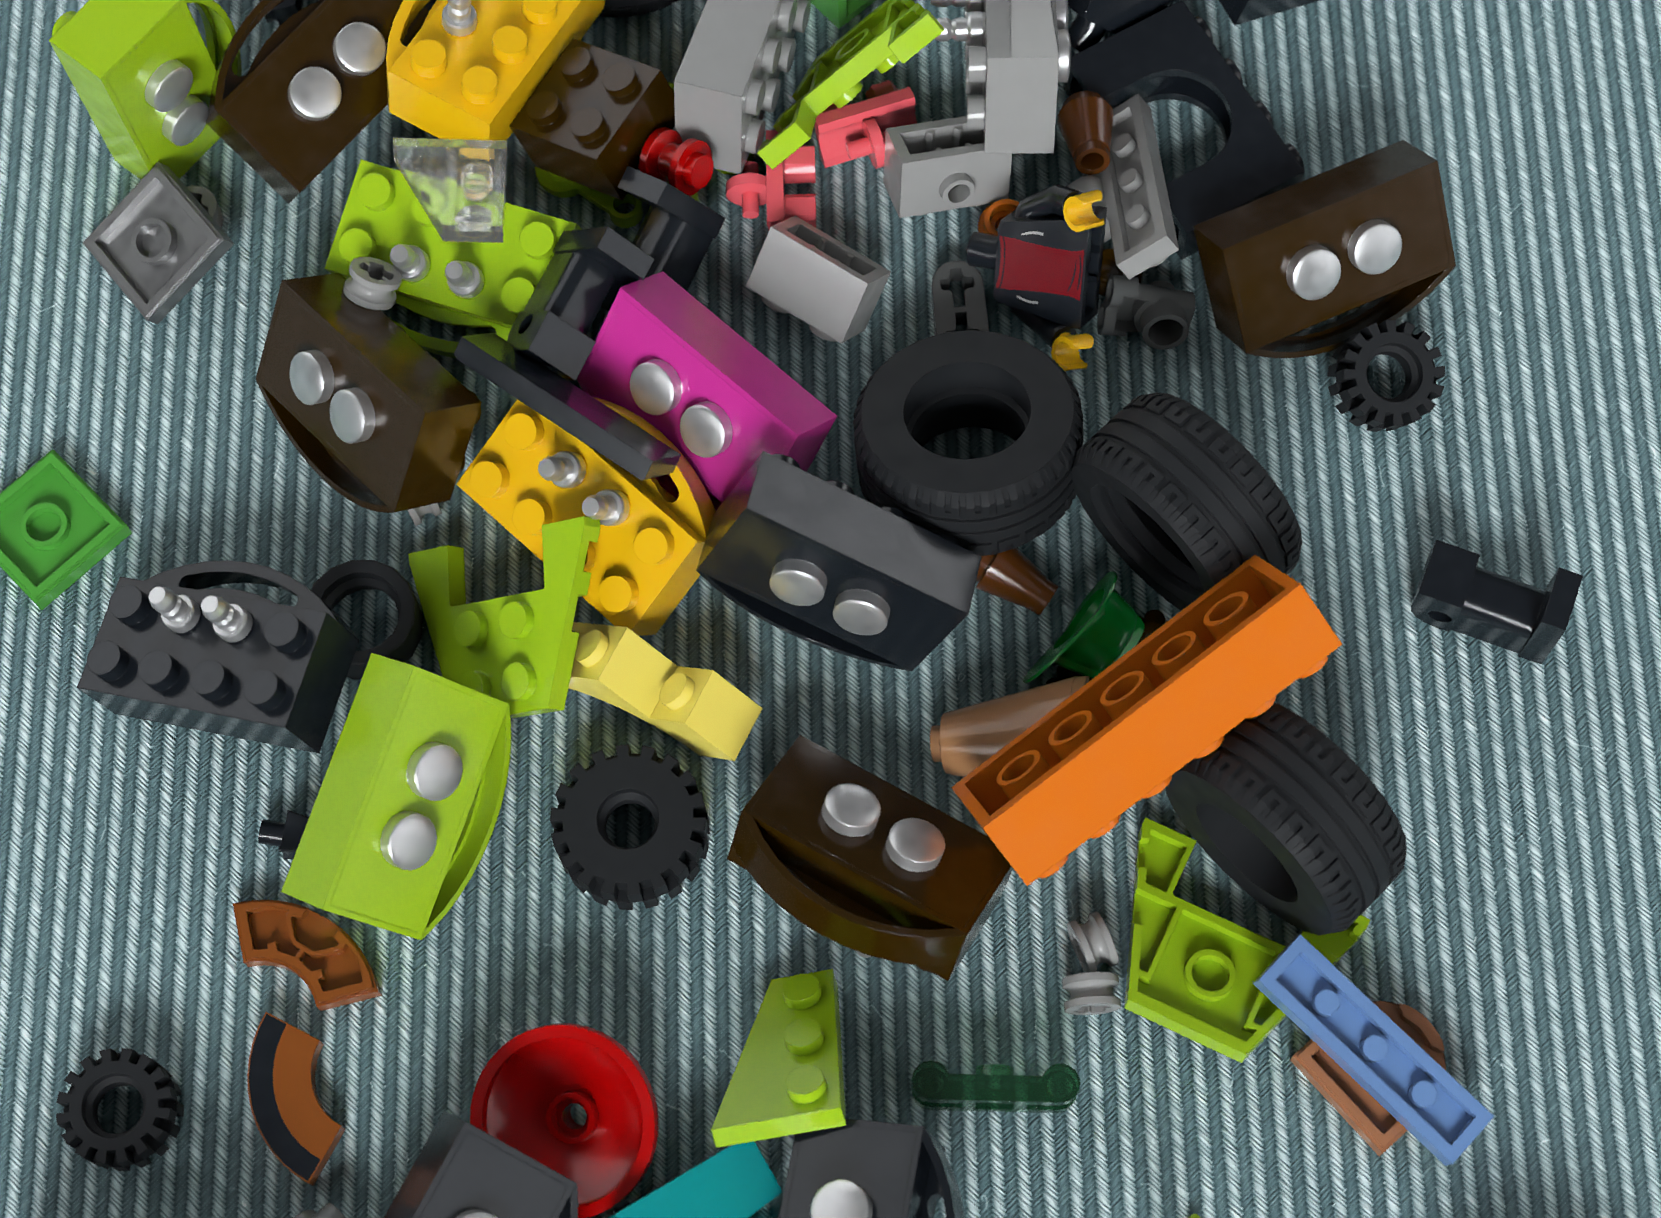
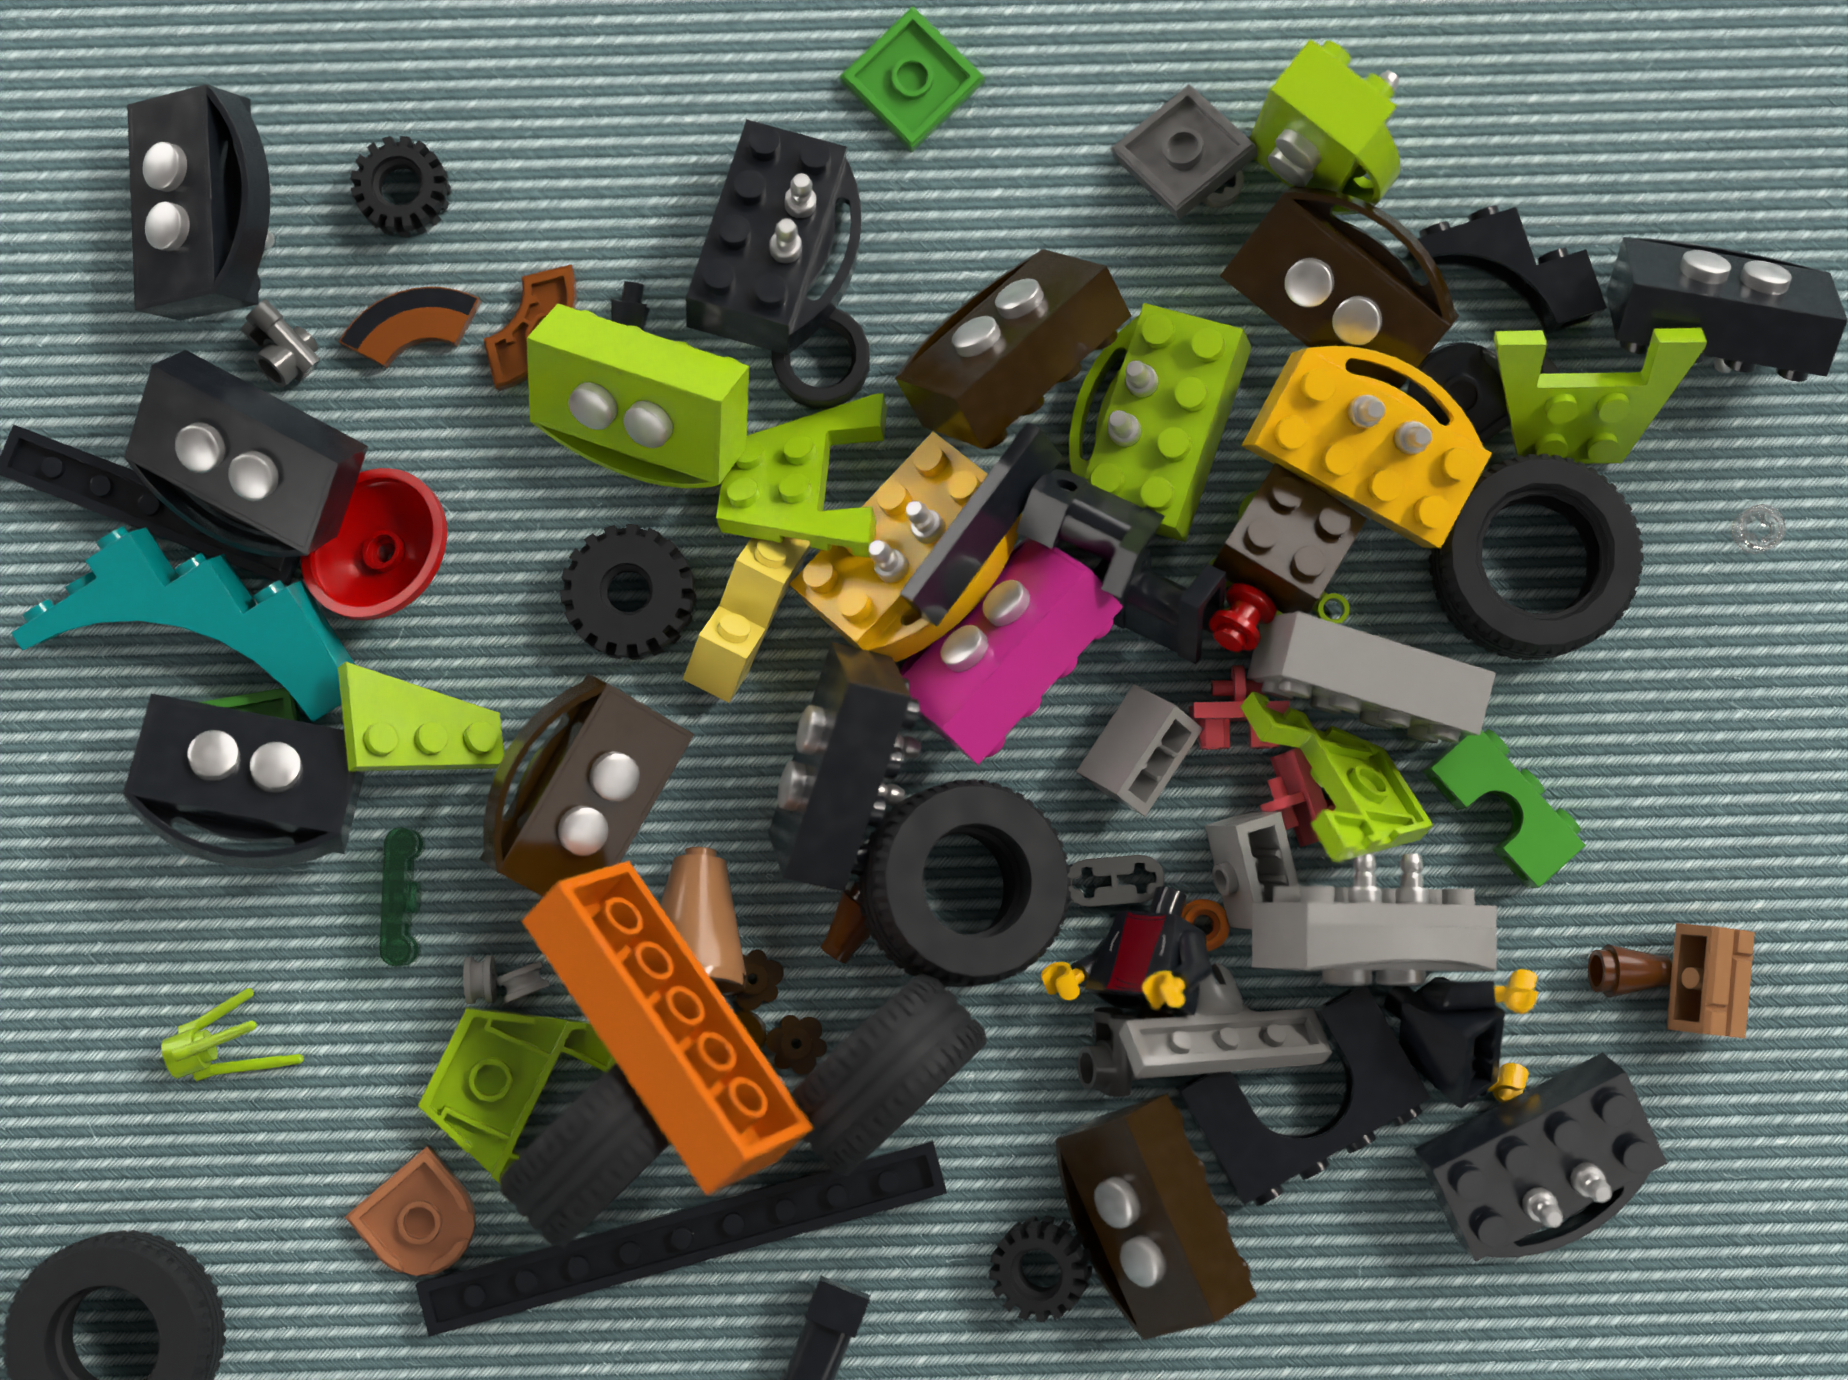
camera: 85 degrees right, 15 degrees up
light grey bush [343,257,402,310] -> none
clear wing [393,138,508,243] -> none
green piece [1023,571,1145,684] -> none
reddish brown cone [1057,91,1114,175] -> none
medium blue plate [1253,934,1494,1166] -> none
none -> black plate [415,1140,947,1337]

